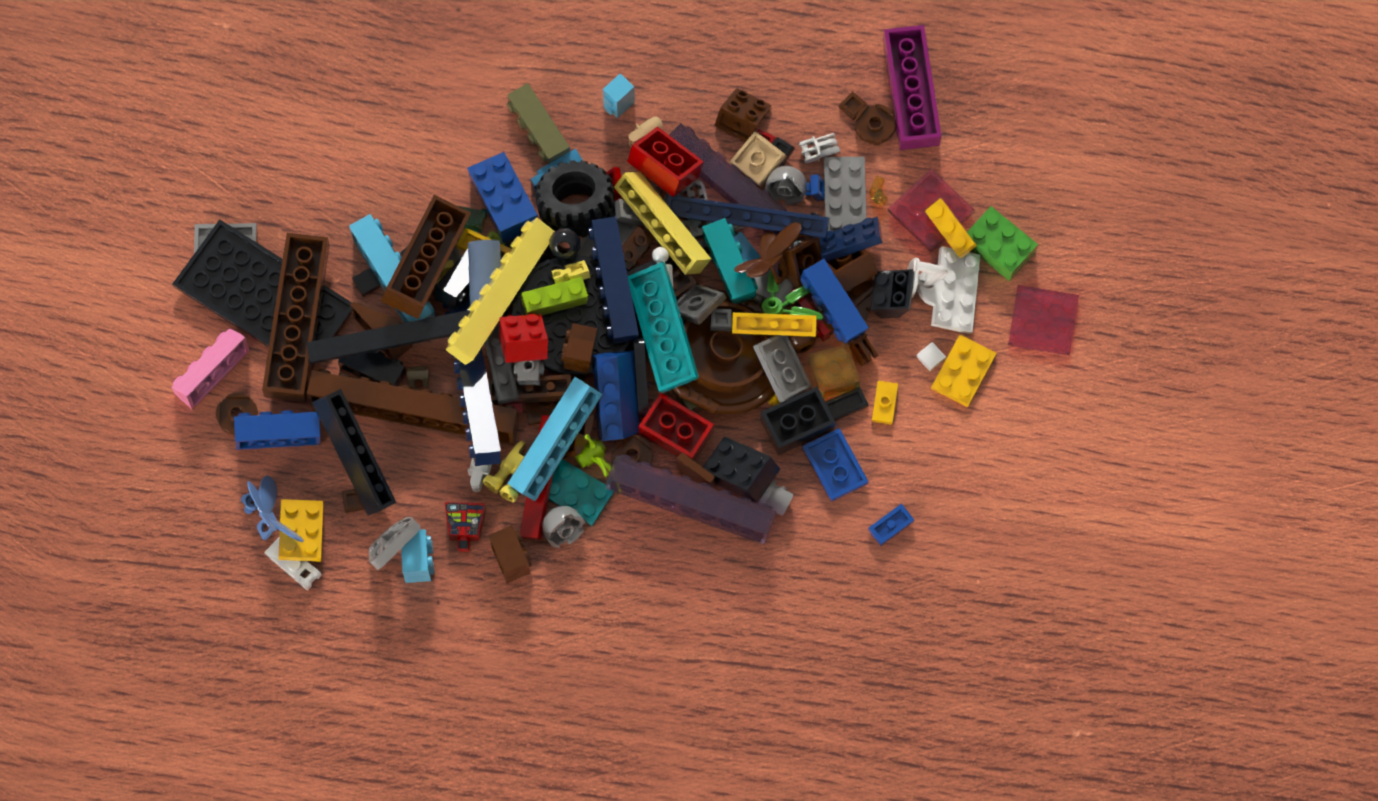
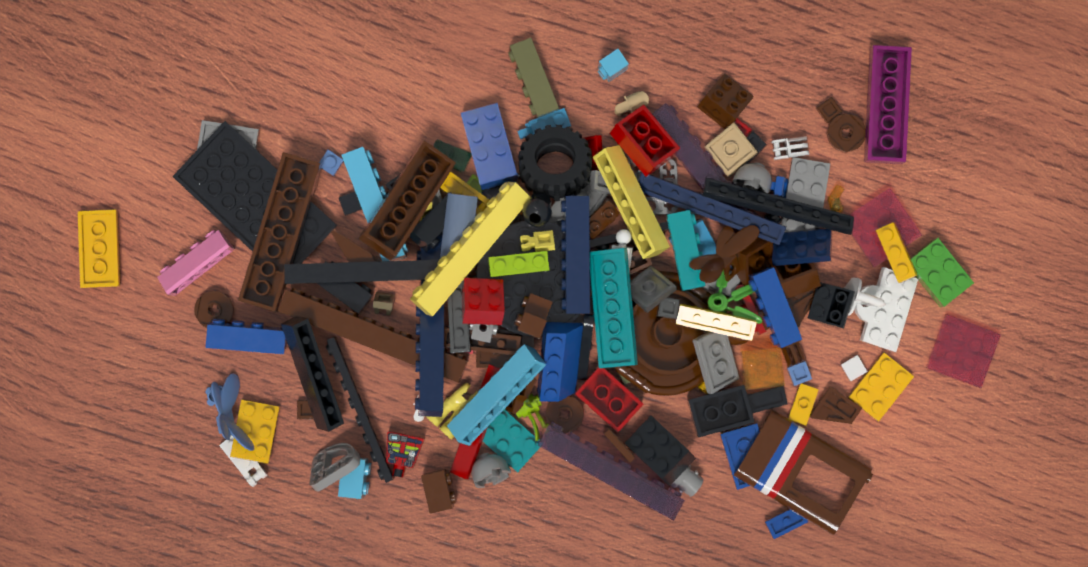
camera: 10 degrees right, 15 degrees up
none -> yellow plate [78,210,120,288]
none -> medium blue plate [319,150,344,176]
none -> black plate [326,337,394,483]
none -> black tile [702,177,854,235]
none -> reddish brown piece [733,409,873,535]
none -> medium blue plate [787,361,812,386]
none -> reddish brown wing [810,386,862,424]

